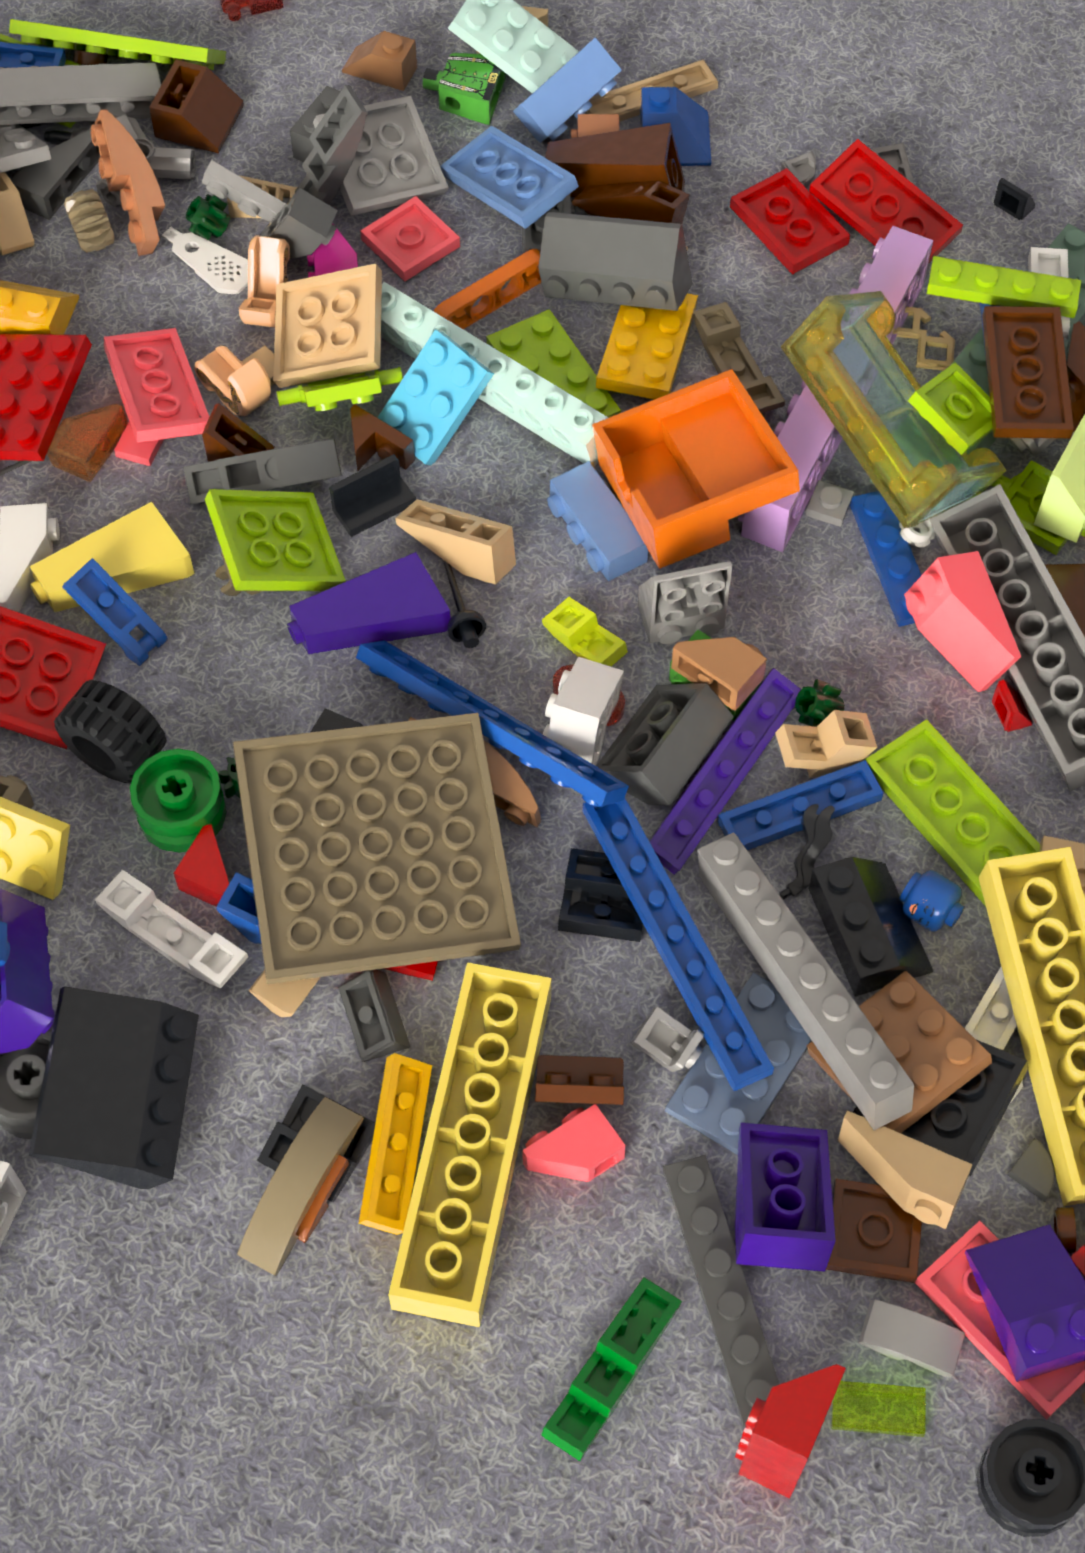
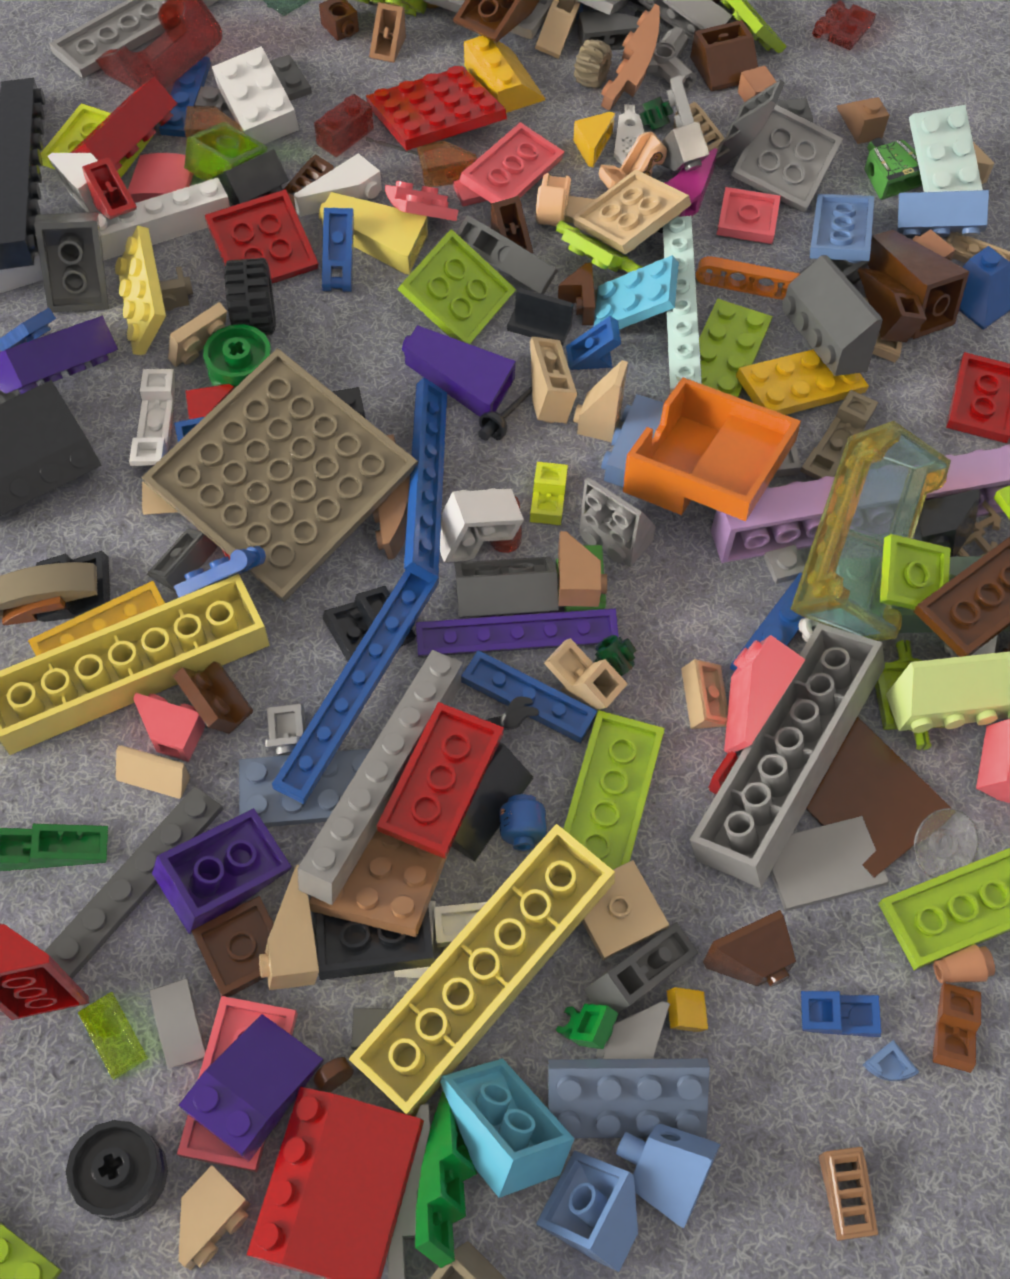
camera: 50 degrees right, 0 degrees up
none -> tan slope [116,745,190,799]
none -> tan plate [168,302,227,367]
none -> plate [174,546,266,598]
none -> red plate [376,702,504,859]
none -> coral slope [385,181,458,221]
none -> blue slope [566,316,621,370]
none -> yellow slope [573,112,615,168]
none -> tan slope [573,360,628,442]
none -> tan slope [681,659,728,729]
none -> nougat brick [738,66,776,102]
none -> black slope [909,489,980,557]

